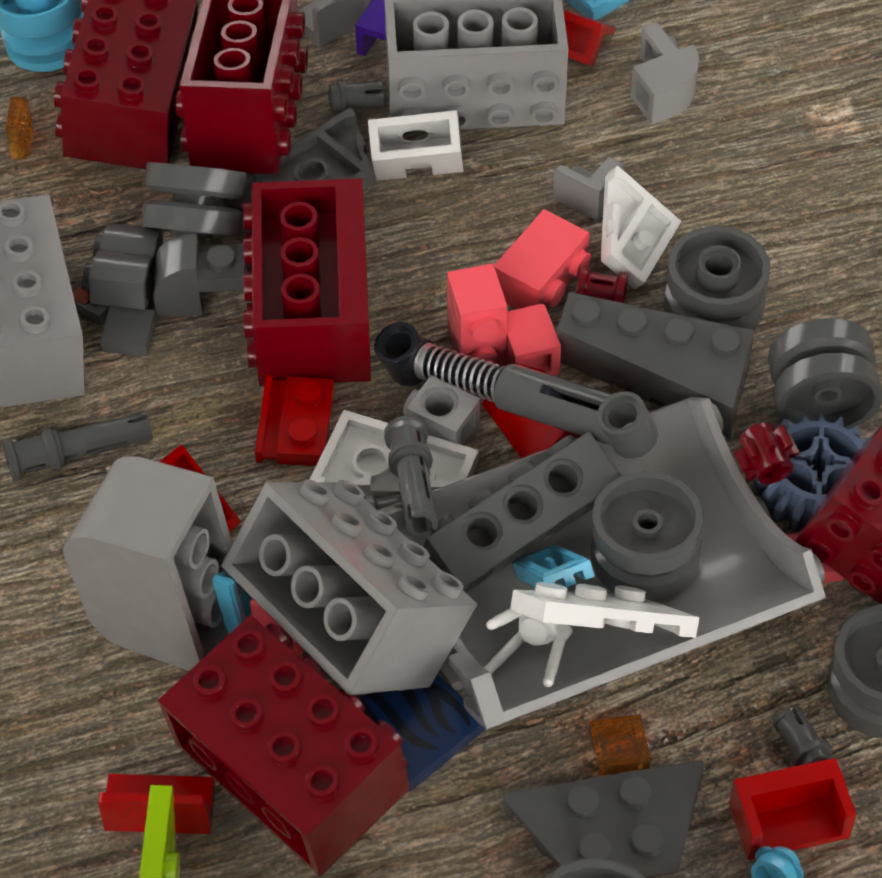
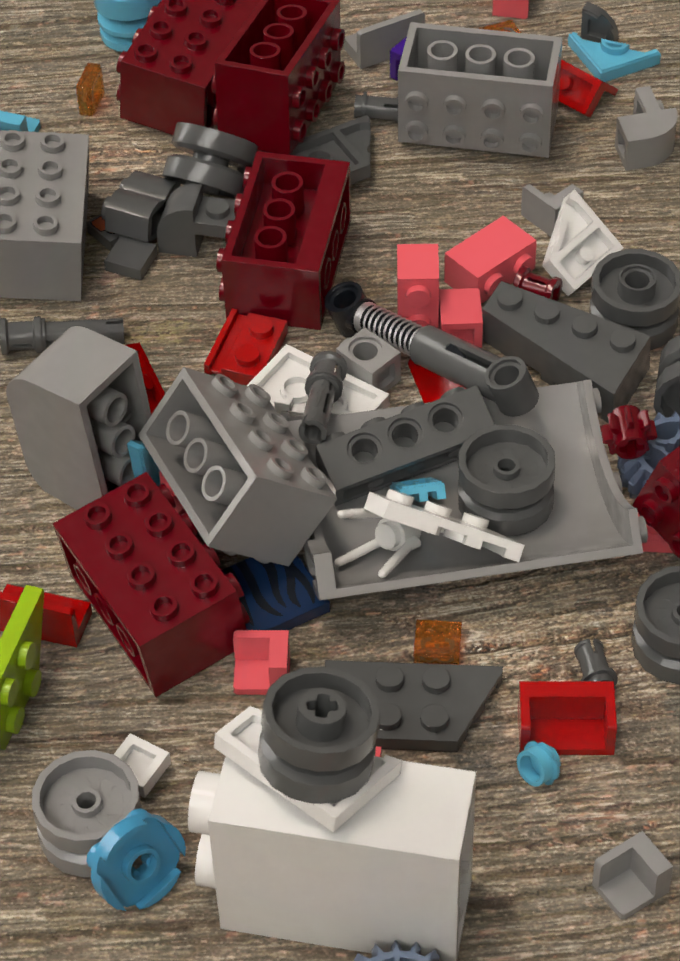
camera: 15 degrees right, 5 degrees down
white brick [368,110,464,181] -> none
none -> coral panel [233,630,290,695]

